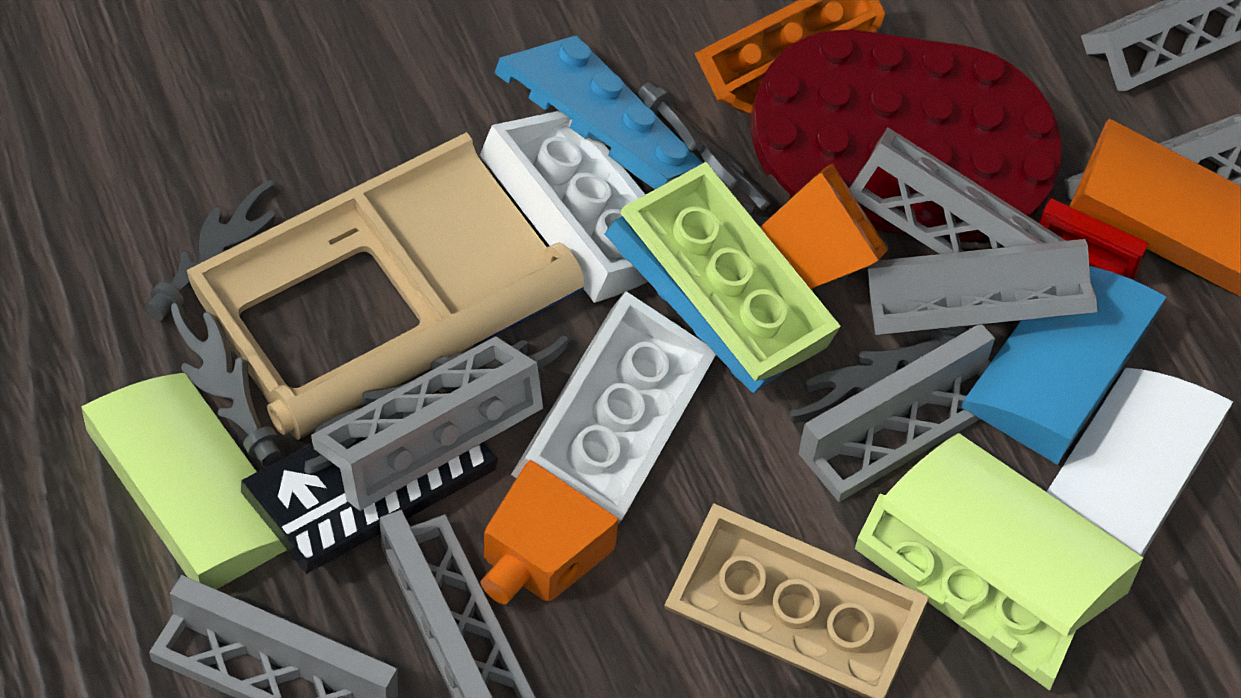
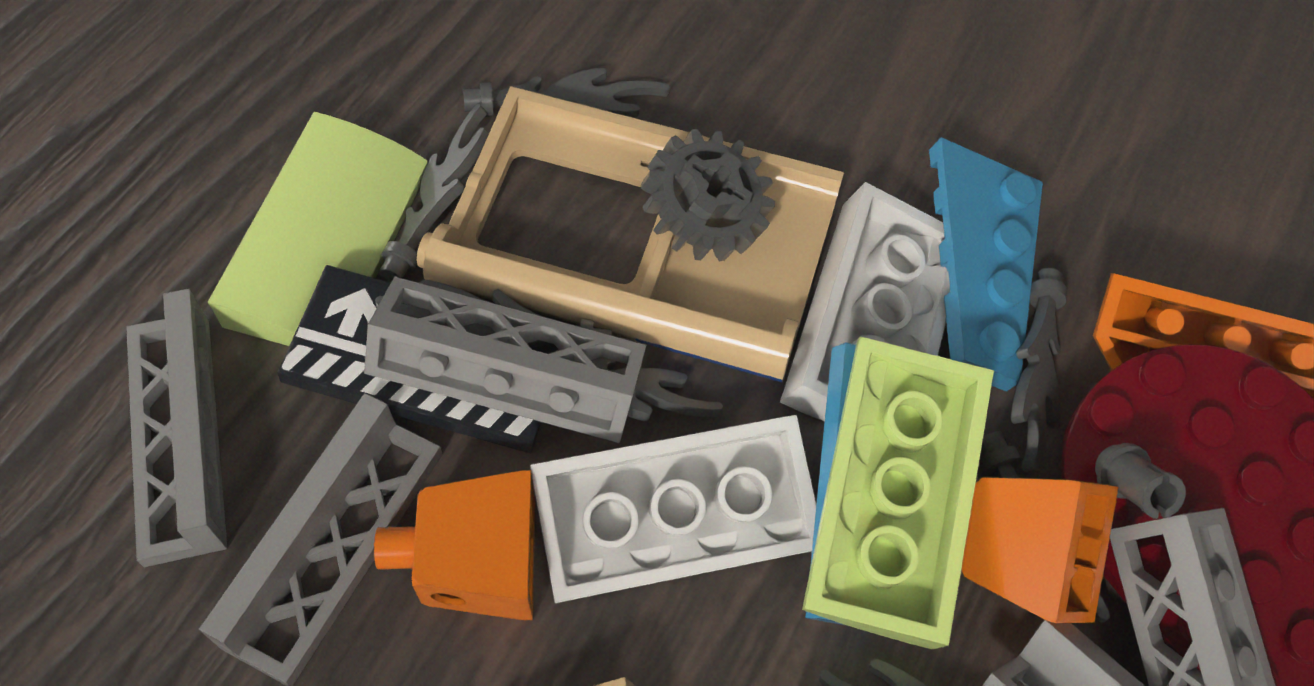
camera: 55 degrees right, 5 degrees up
none -> dark grey gear [641,129,775,262]
none -> dark grey pin [1095,443,1186,519]

